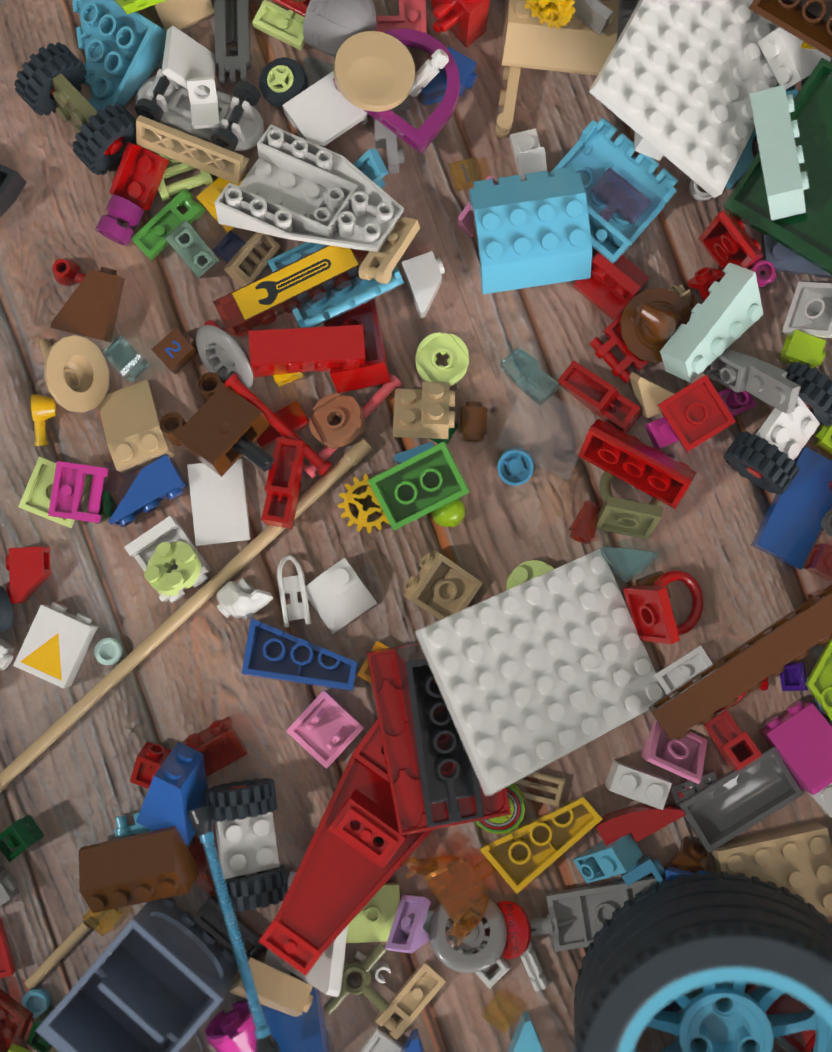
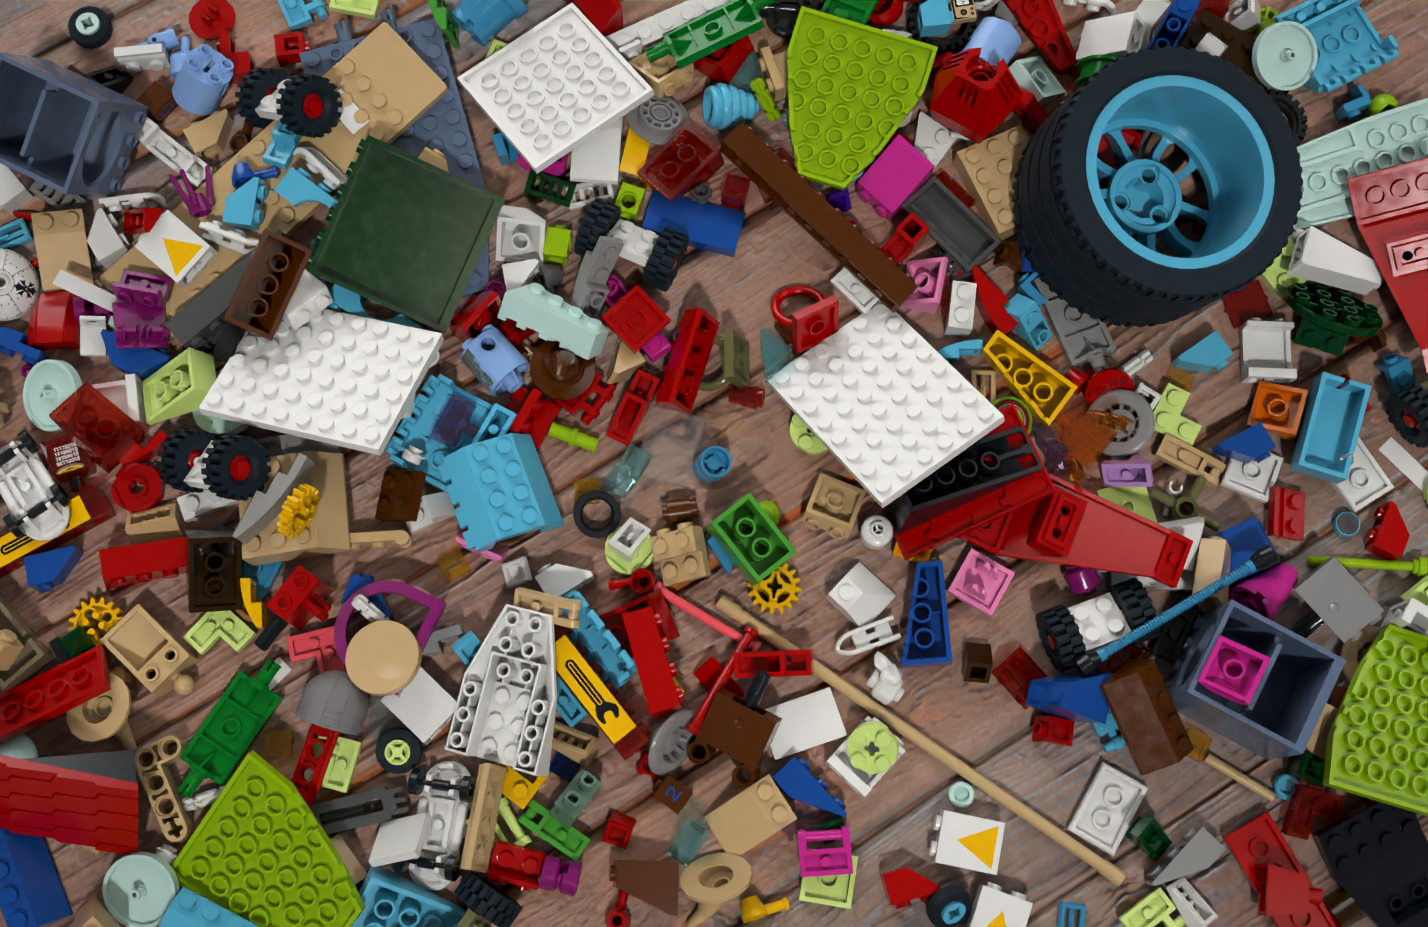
camera: 110 degrees left, 10 degrees down
white bracket [187,77,220,129] -> none
nougat plate [309,393,365,449] -> none
light aqua wedge [750,85,809,221] -> none
none -> reddish brown plate [375,471,426,522]
none -> white plate [401,445,425,465]
none -> light blue cylinder [460,324,530,396]
none -> white tile [501,556,533,588]
none -> white slope [502,259,540,291]
none -> dark grey bar [539,265,563,295]
none -> lime pin [548,421,600,453]
none -> clear yellow tile [573,478,599,504]
none -> black tyre [573,490,621,538]
none -> red slope [602,811,636,850]
none -> white slope [608,517,651,563]
none -> red bar [608,568,655,594]
none -> white head [860,515,893,550]
none -> clear red axle [936,171,975,209]
none -> medium azure slope [937,339,983,365]
none -> clear red piece [941,269,950,317]
none -> dark brown brick [963,642,993,683]
none -> plate [1033,423,1068,474]
none -> magenta head [1063,566,1101,597]
none -> red bar [1065,367,1095,395]
none -> white tile [1066,762,1148,856]
none -> yellowish green plate [1153,383,1202,446]
none -> dark pink slope [1198,635,1271,706]

